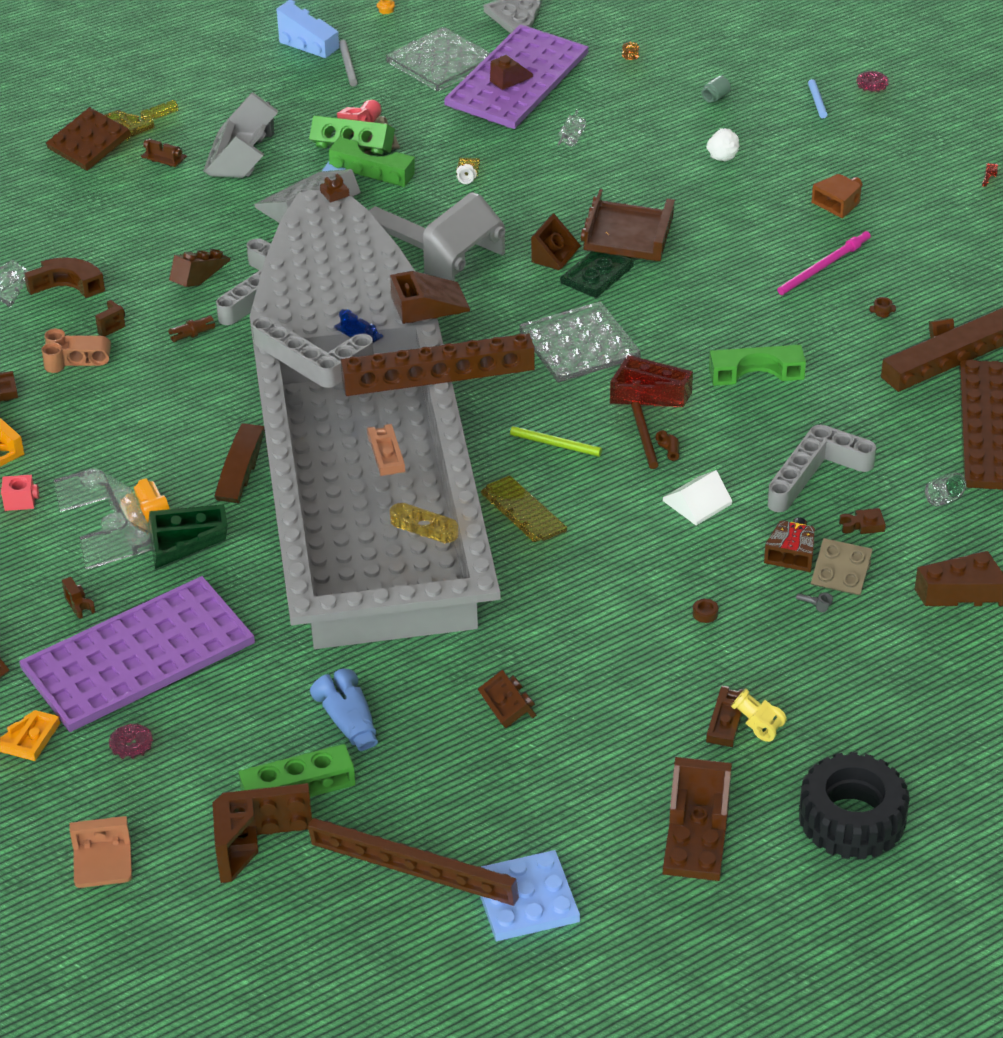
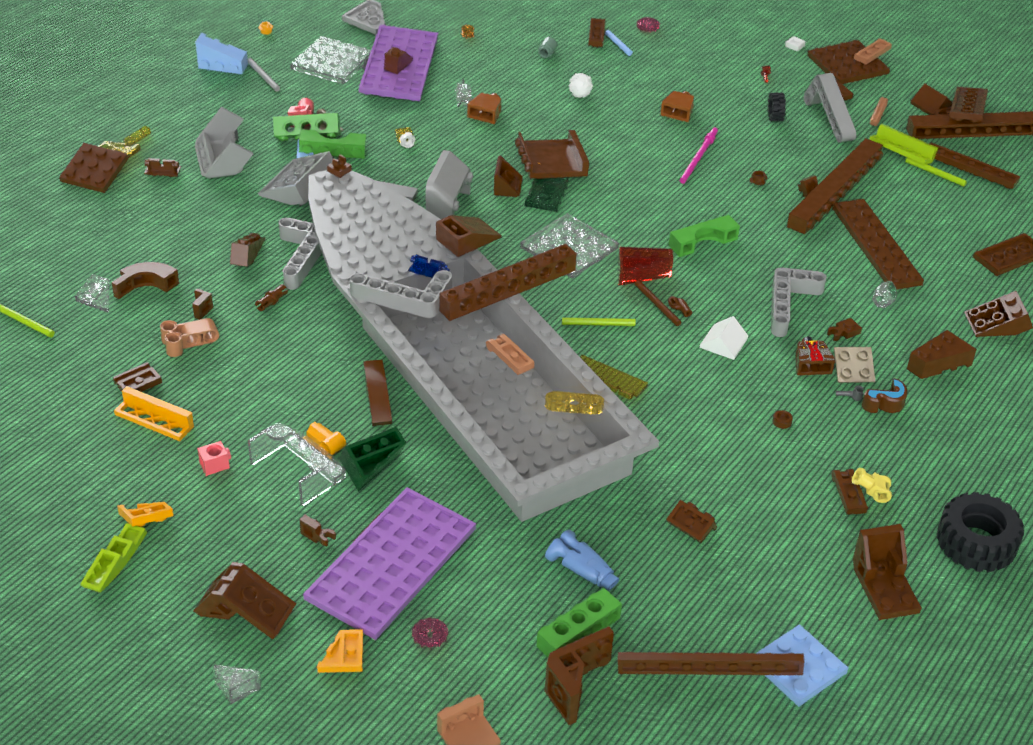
camera: 25 degrees left, 0 degrees up
none -> dark orange torso [467,93,502,124]
none -> reddish brown plate [588,18,605,47]
none -> black tyre [768,92,786,121]
none -> reddish brown animal [862,378,908,413]

